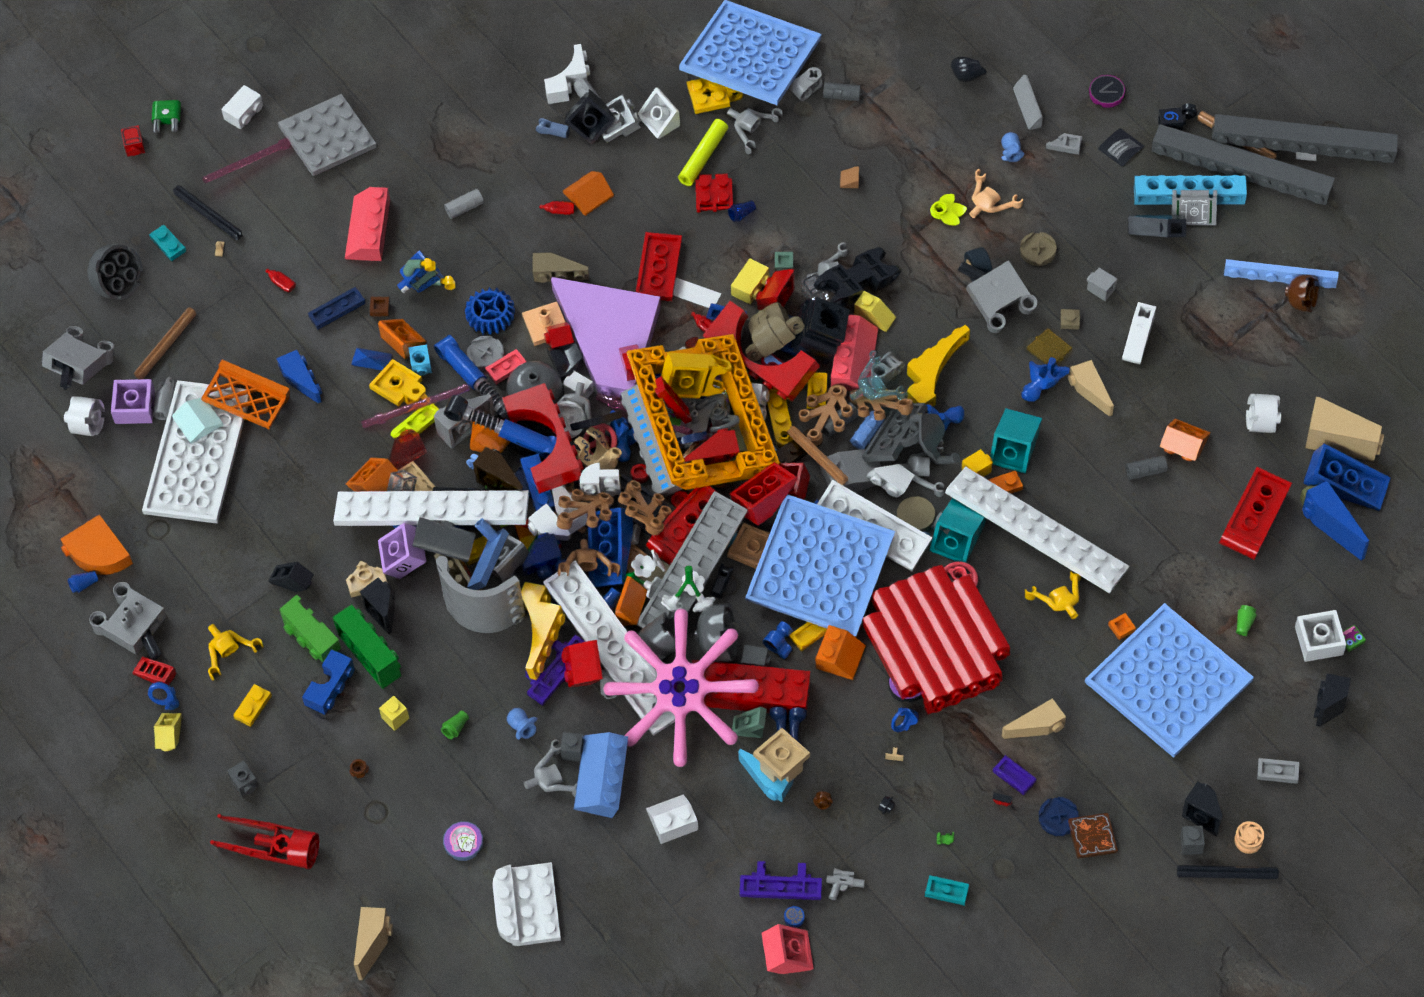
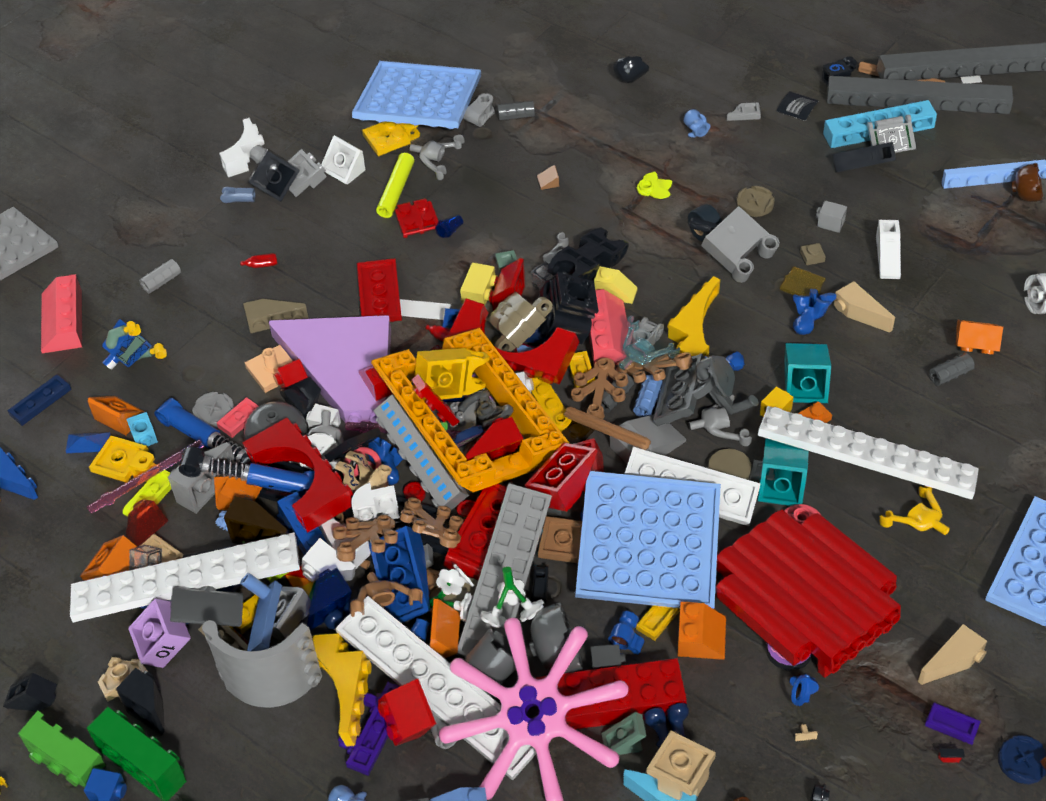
camera: 15 degrees left, 10 degrees down
reddish brown plate [370,297,390,316] -> none
blue gear [465,287,515,336] -> none
orange slope [563,171,614,216] -> none
white slope [866,464,914,498] -> none
light nougat piece [969,169,1023,218] -> none
light grey slope [1013,75,1043,130] -> none
black tile [1089,75,1125,108] -> none
orange plate [1108,613,1136,640] -> none

